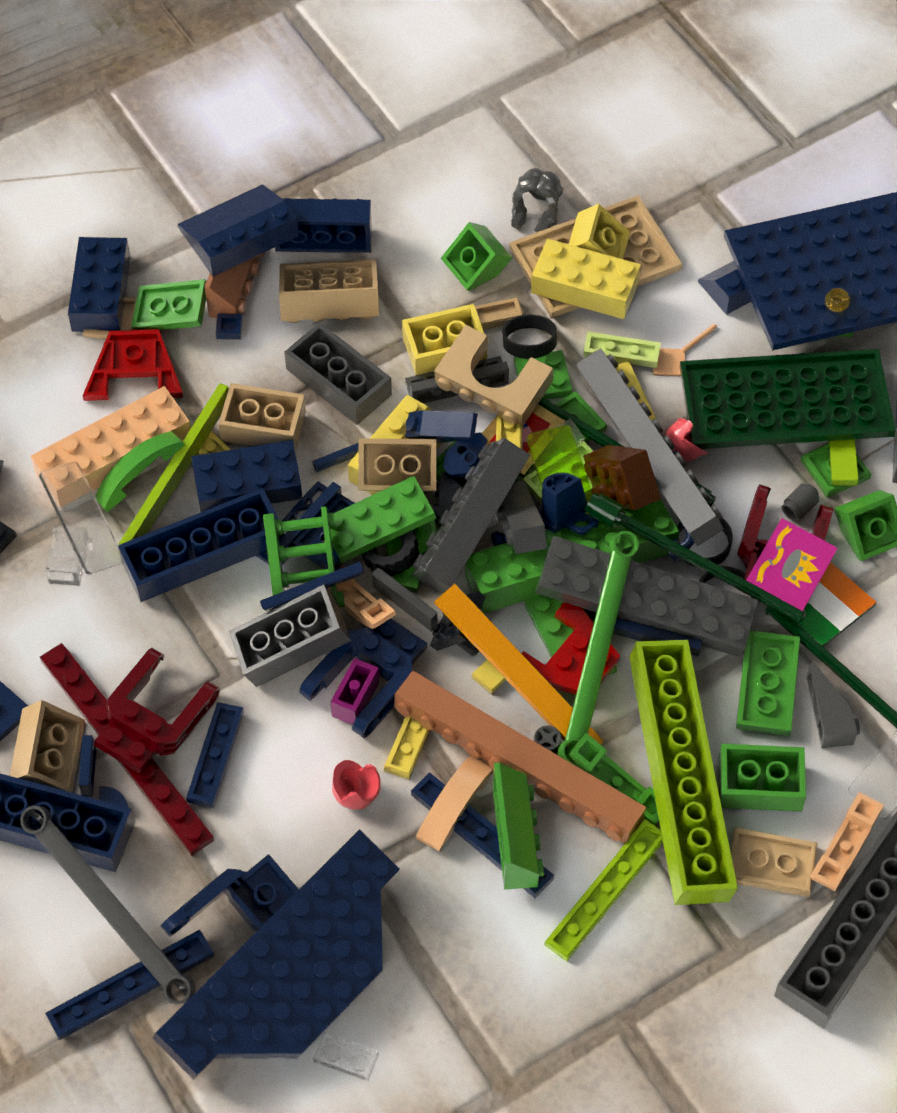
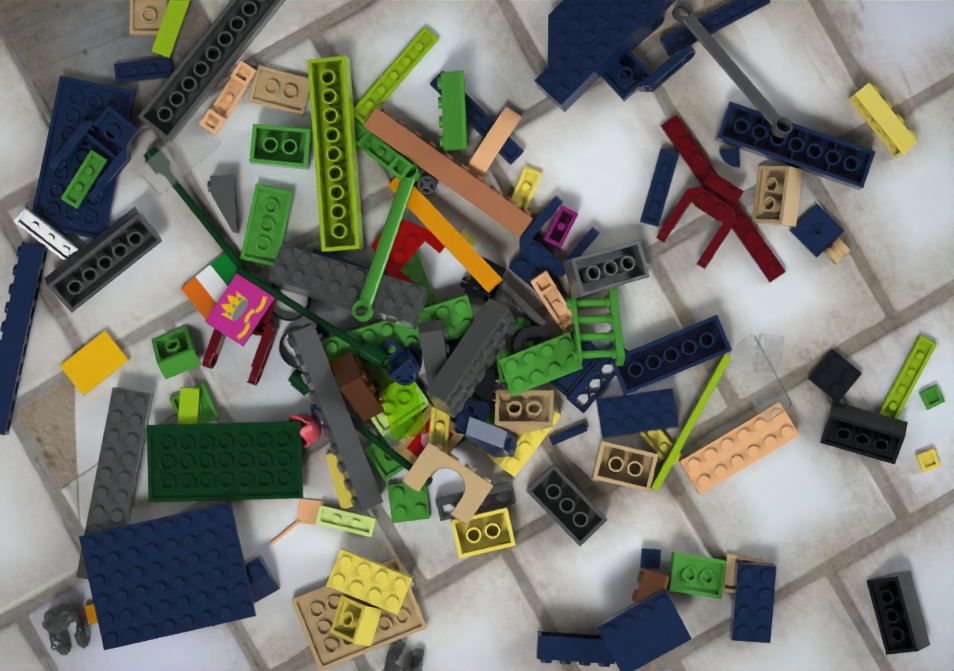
camera: 175 degrees left, 30 degrees up
dark blue tile [79,735,97,797] -> none
red wing [82,329,184,401] -> none
bright green slope [95,431,185,513] -> none
dark blue tile [260,562,365,612] -> none
tan slope [279,259,379,323] -> none
coral helmet [332,760,381,810] -> none
bright green slope [441,222,512,291] -> none
tan tile [475,297,523,330] -> none
black tyre [502,315,557,359] -> none
dark grey brick [781,483,819,521] -> none
clear yellow plate [825,288,850,312] -> none

